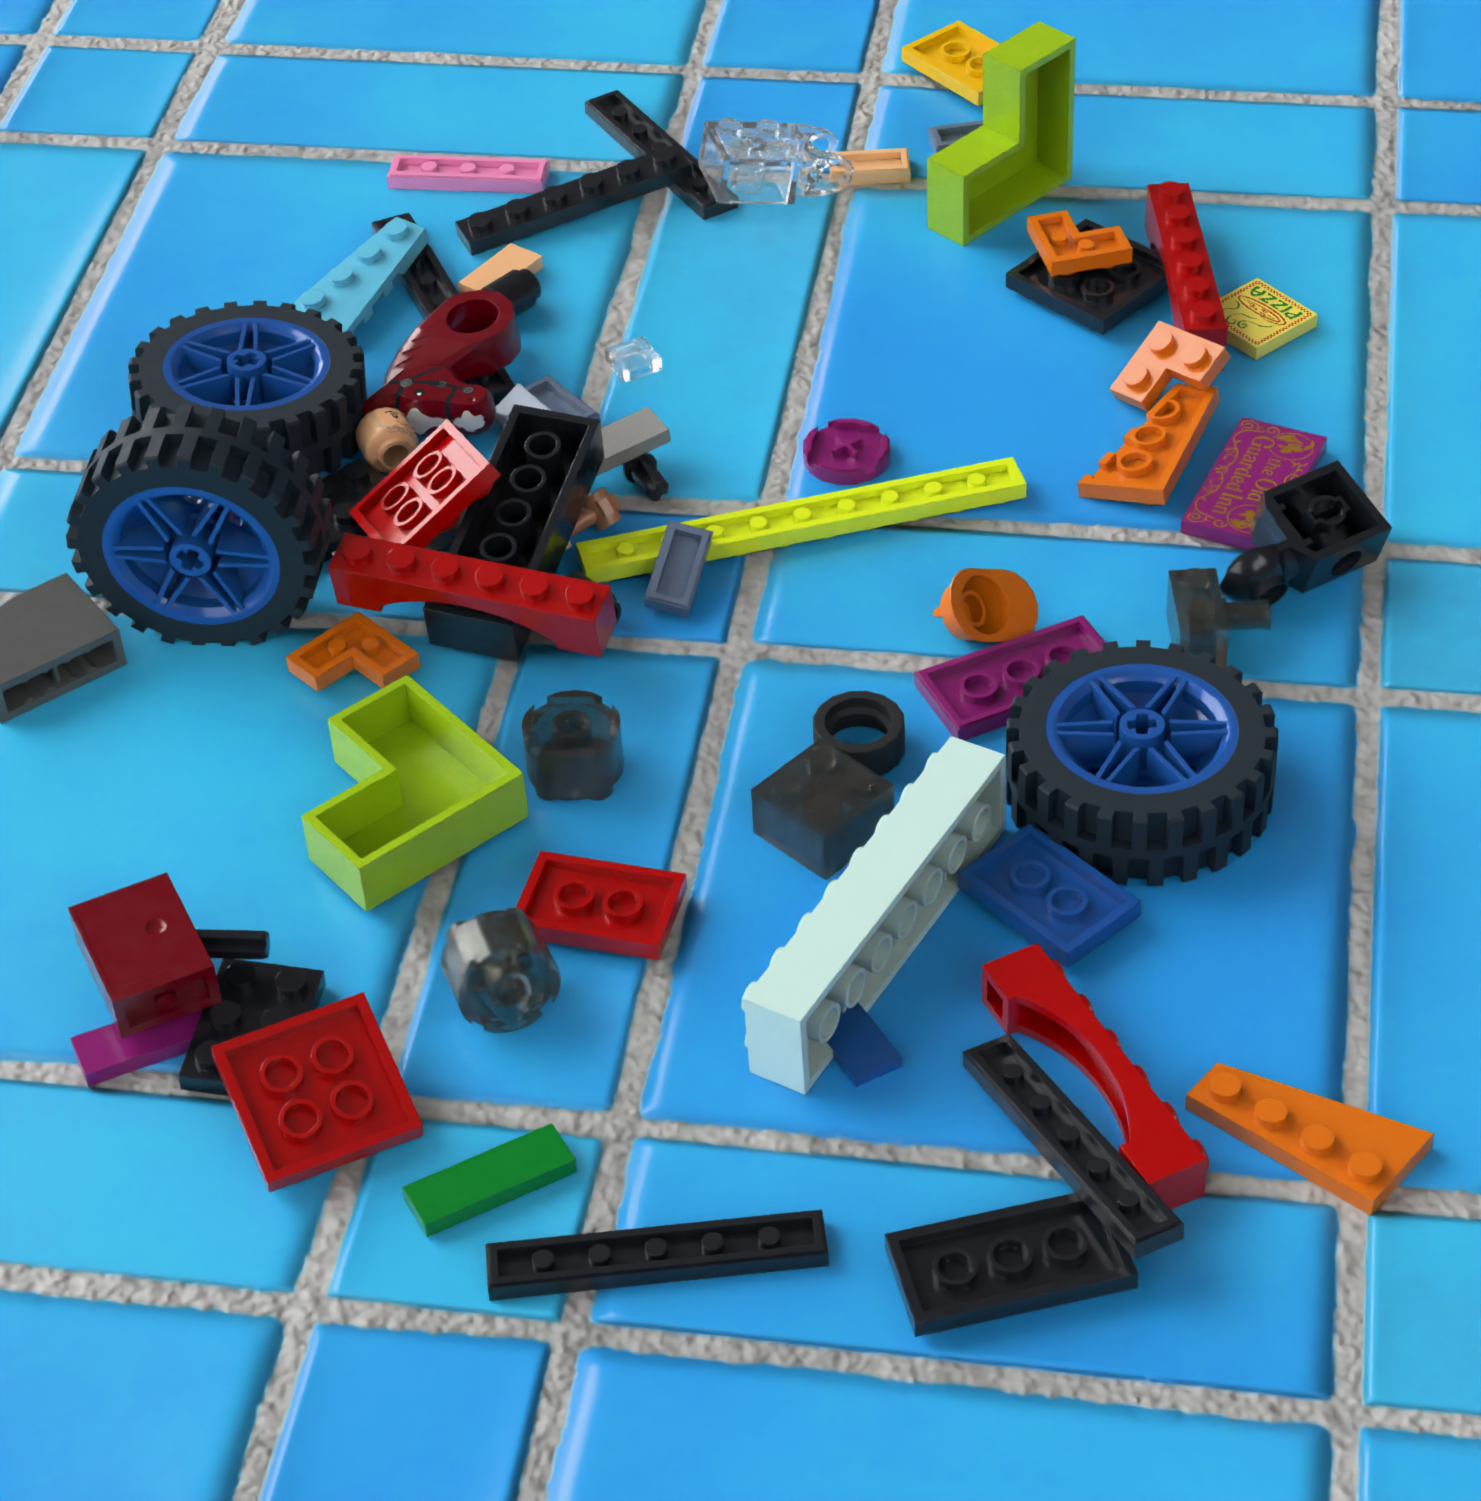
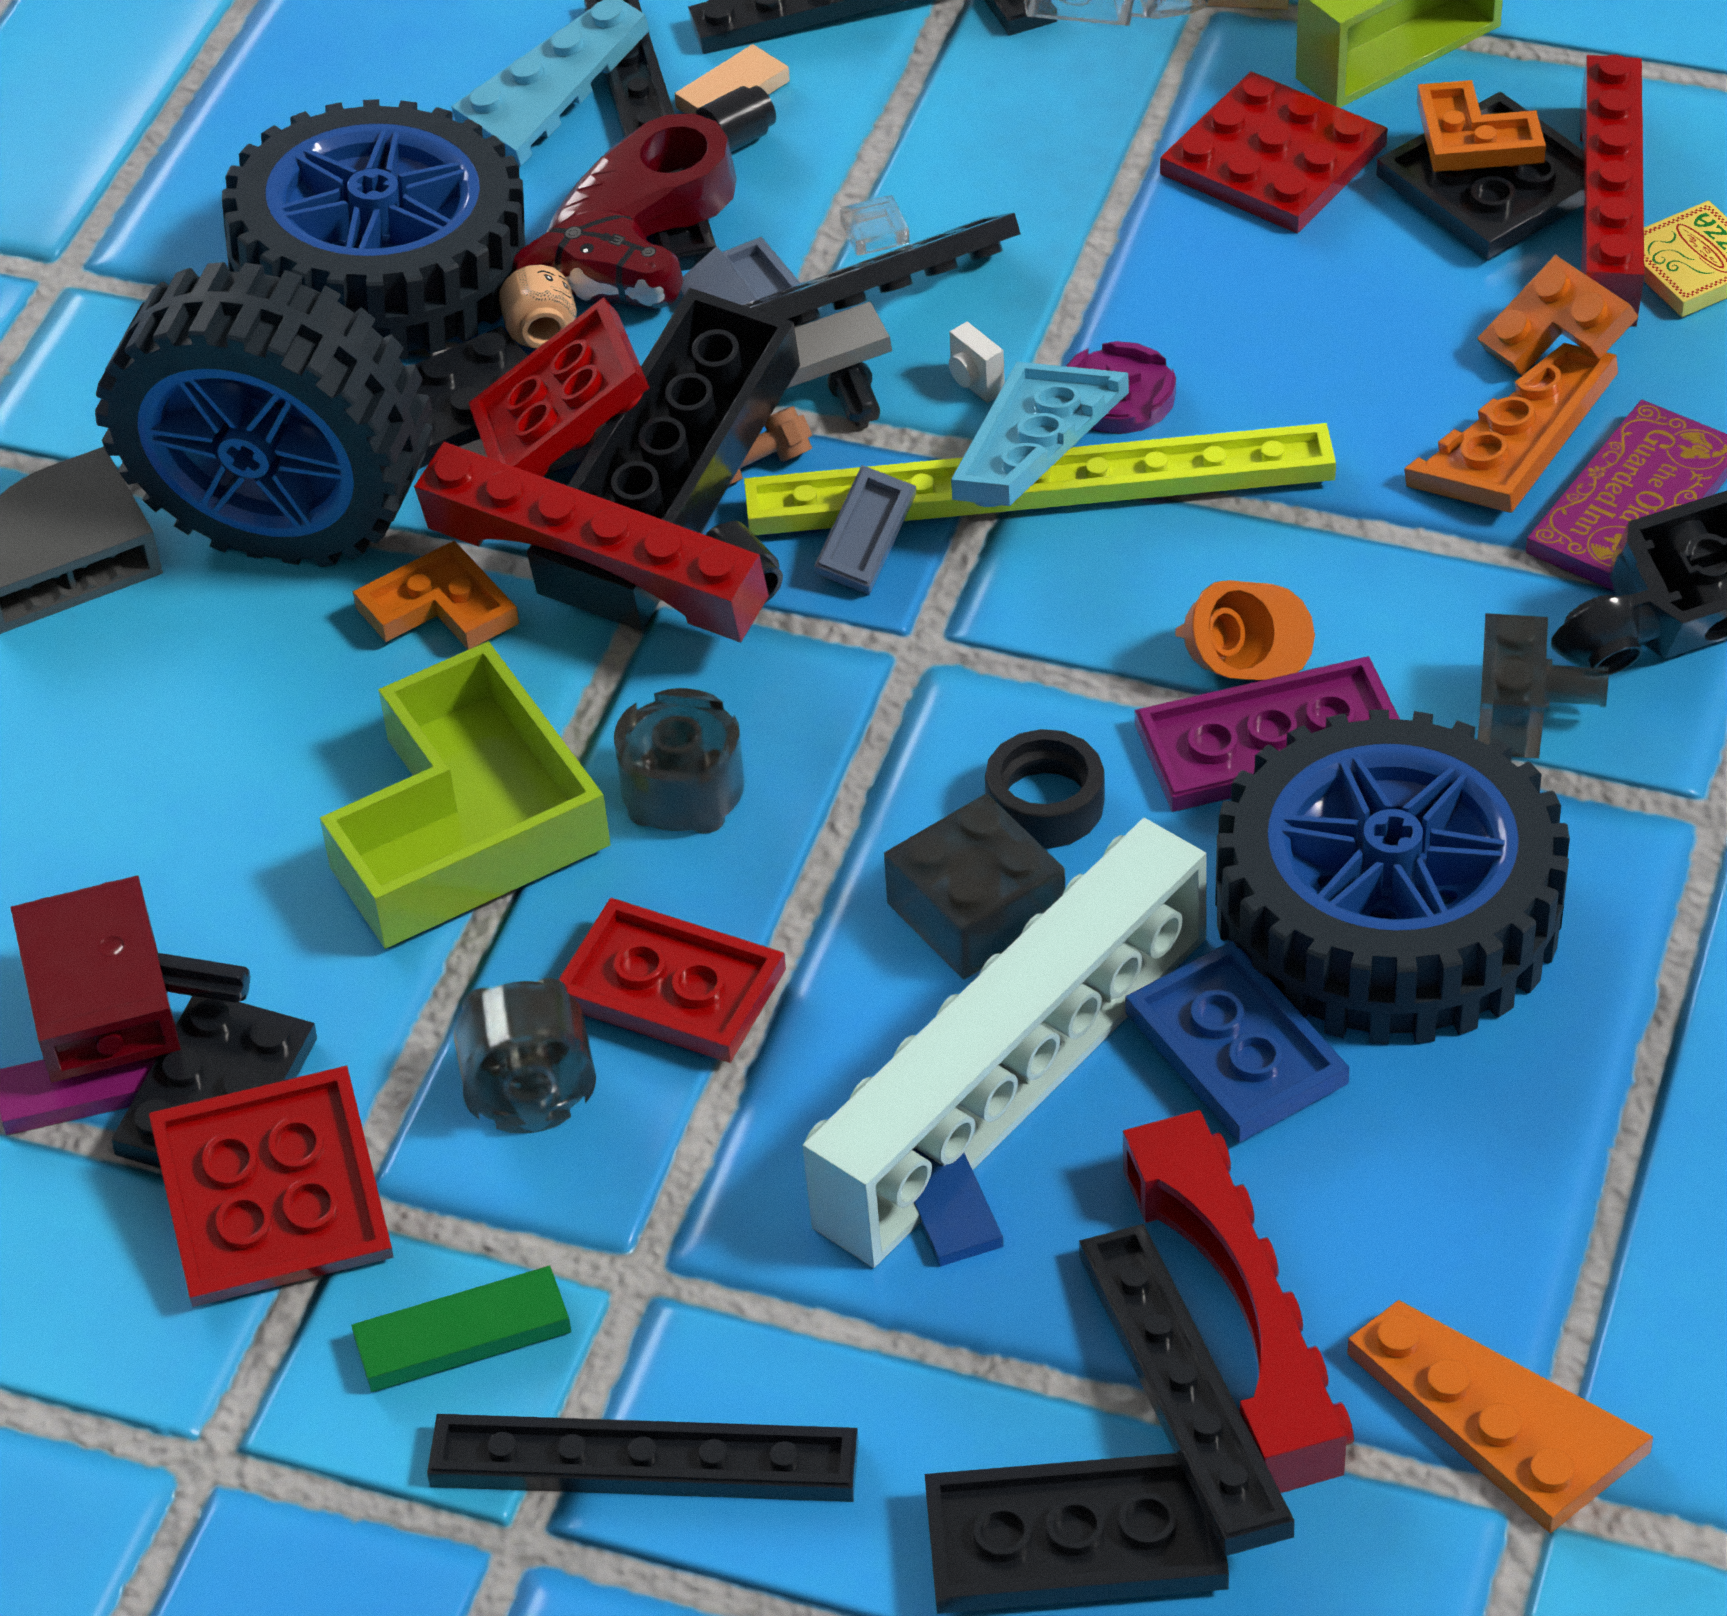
camera: 10 degrees right, 5 degrees up
none -> black plate [743,213,1021,326]
none -> white plate [949,321,1005,403]
none -> medium azure wing [951,362,1129,507]
none -> red plate [1160,71,1388,234]

